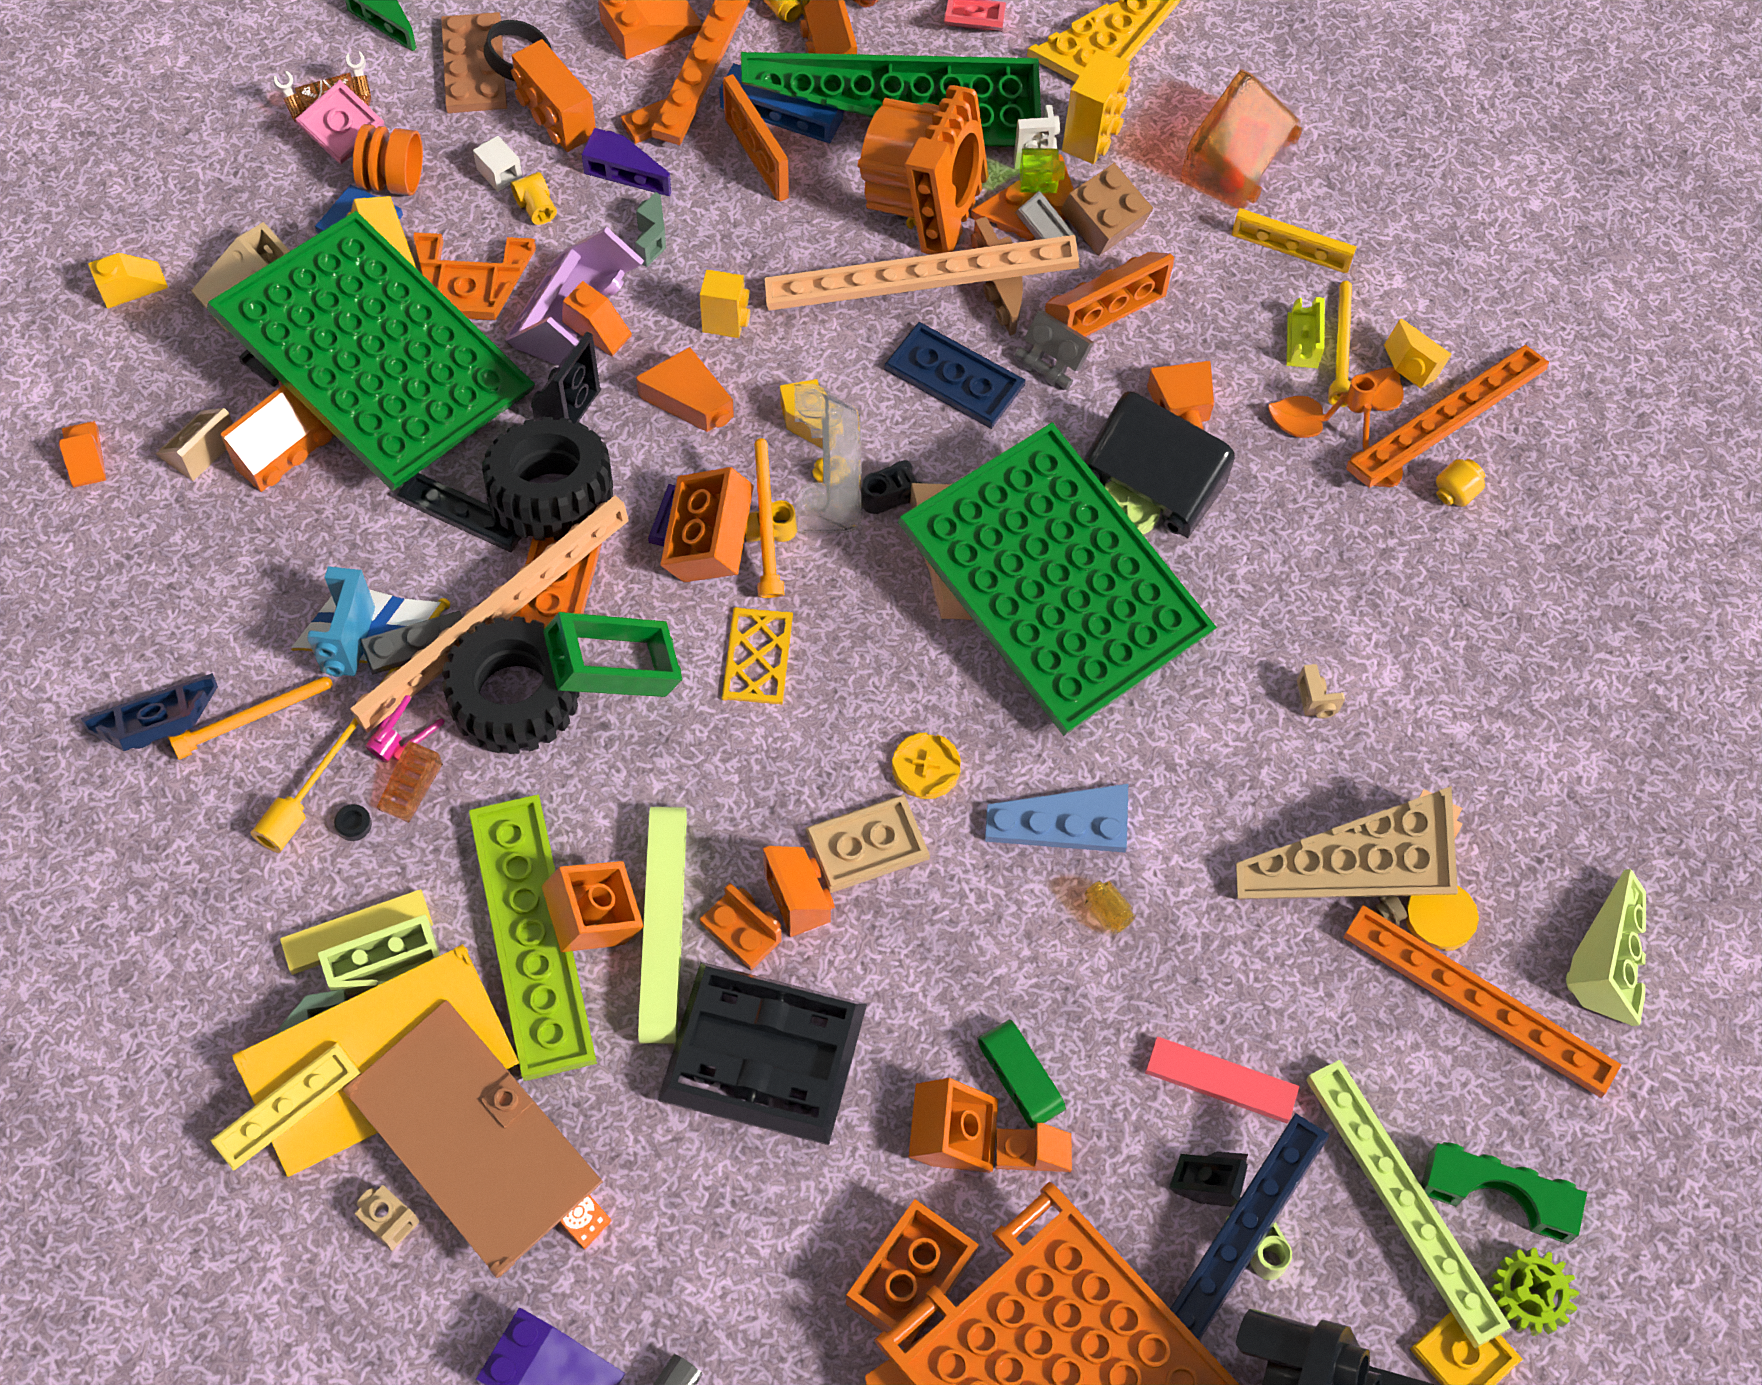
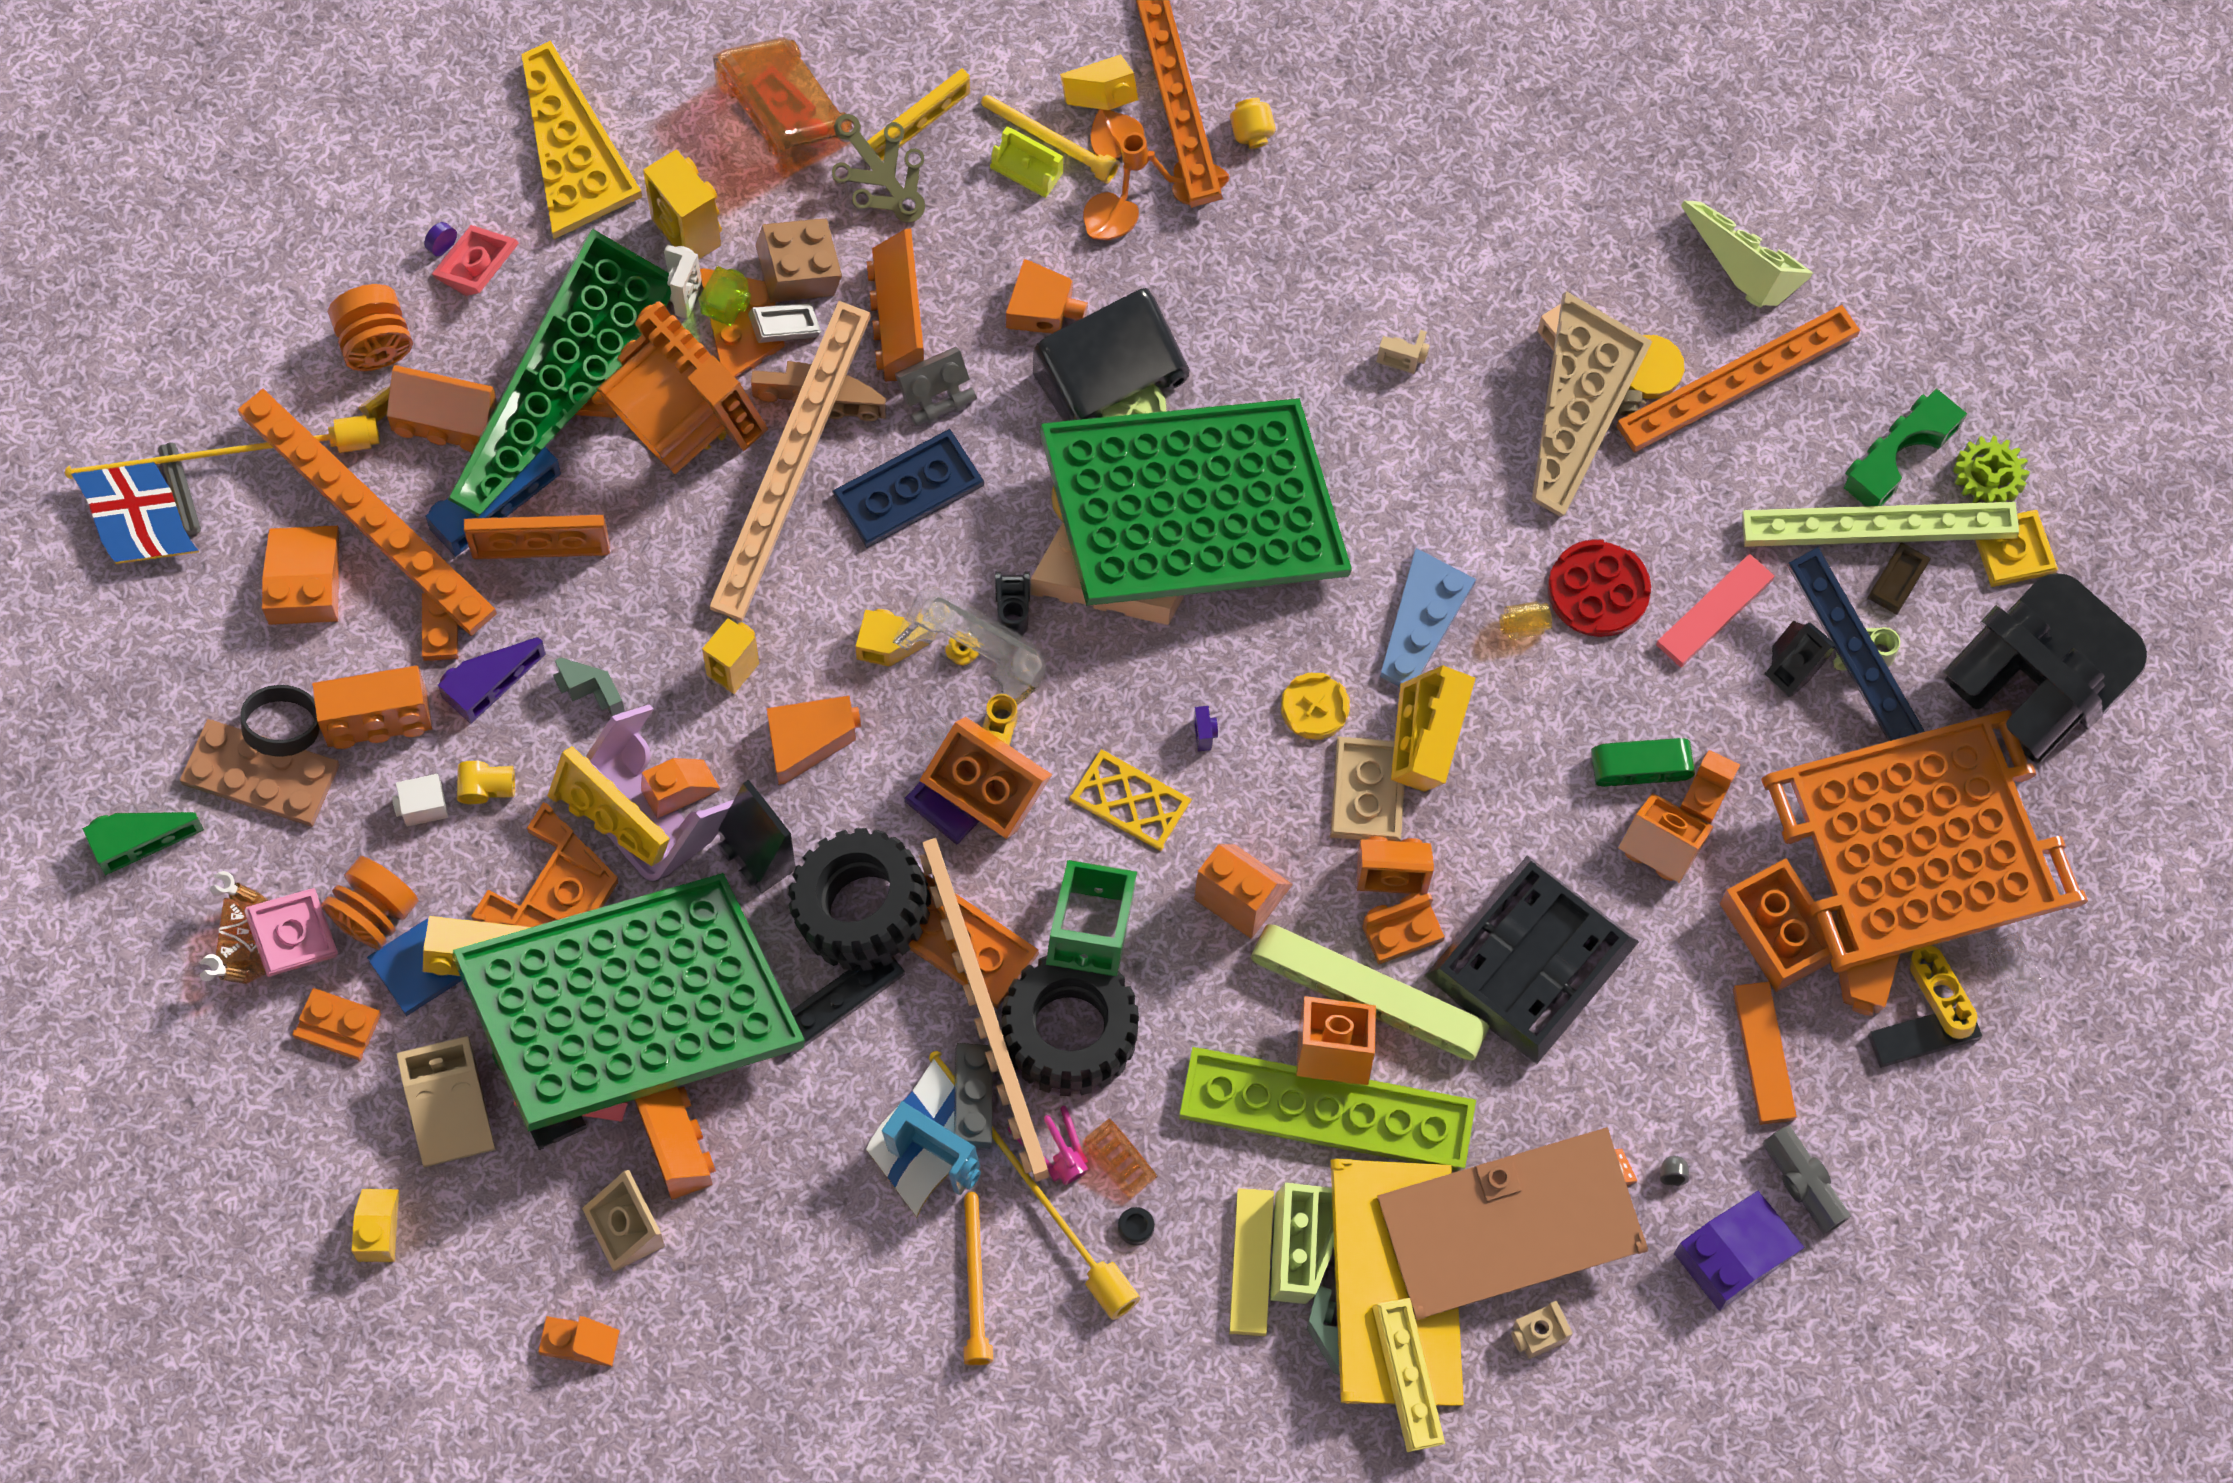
camera: 65 degrees left, 5 degrees up
dark blue wing [81,673,218,751] -> none
light orange piece [754,438,785,598] -> none
none -> orange plate [292,988,381,1061]
none -> yellow wing [547,746,670,867]
none -> olive plant [832,114,925,223]
none -> dark purple plate [1193,706,1218,752]
none -> orange slope [1194,844,1293,939]
none -> yellow wedge [1391,665,1476,792]
none -> red tile [1548,539,1651,637]
none -> dark grey hinge [1660,1155,1689,1186]
none -> orange tile [1732,981,1797,1125]
none -> dark brown tile [1867,542,1931,615]

